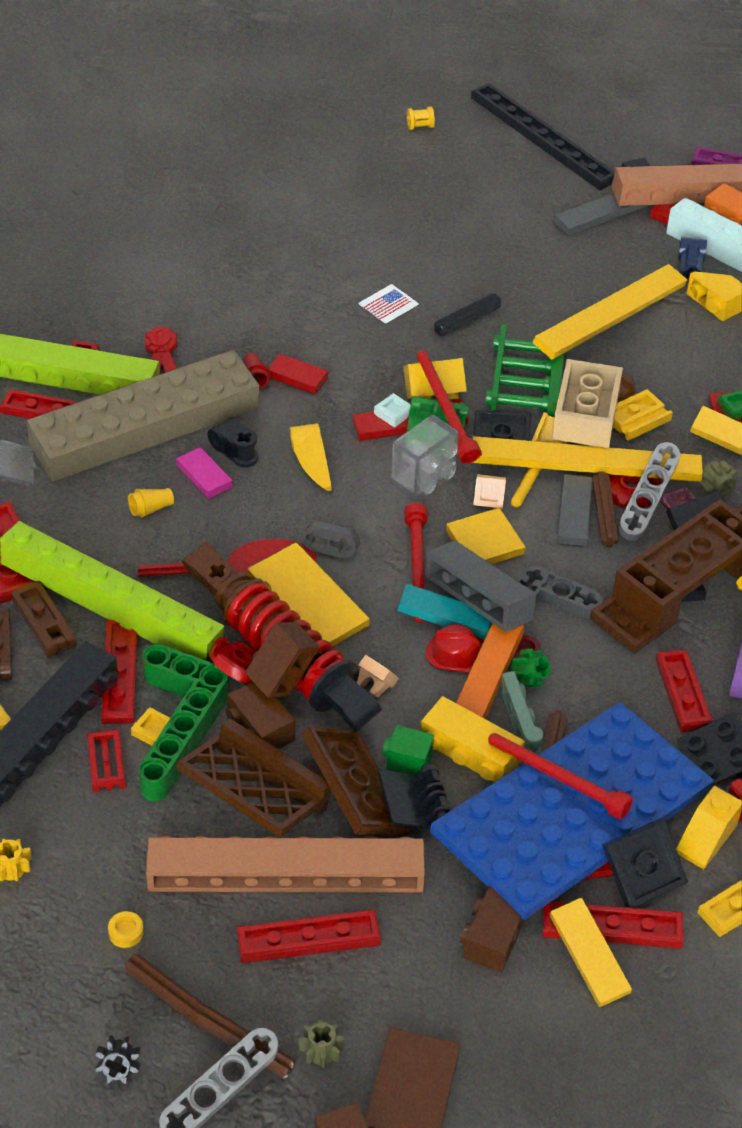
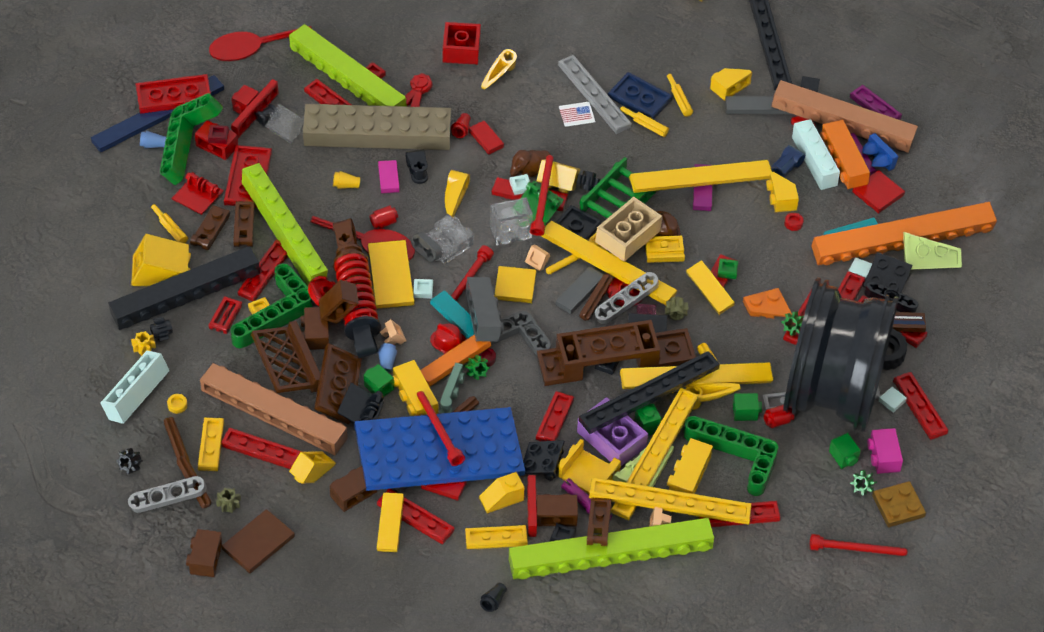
camera: 30 degrees right, 5 degrees up
black axle [434,293,501,336] -> none
black tile [602,819,688,908] -> none
none -> light aqua brick [101,350,170,424]
none -> black gear [150,317,173,342]
none -> yellow tile [198,418,224,471]
none -> yellow slope [289,451,336,484]
none -> red brick [369,205,398,229]
none -> medium blue cone [378,343,397,373]
none -> light aqua tile [413,279,433,299]
none -> clear plate [426,214,473,264]
none -> red brick [443,22,481,65]
none -> yellow piece [481,49,517,90]
none -> reddish brown hair [510,150,551,177]
none -> light grey tile [558,55,632,134]
none -> black gear [576,171,600,191]
none -> dark blue tile [608,72,673,120]
none -> yellow axle [620,106,669,137]
none -> yellow axle [667,74,693,117]
none -> magenta tile [693,164,712,211]
none -> yellow slope [710,68,752,101]

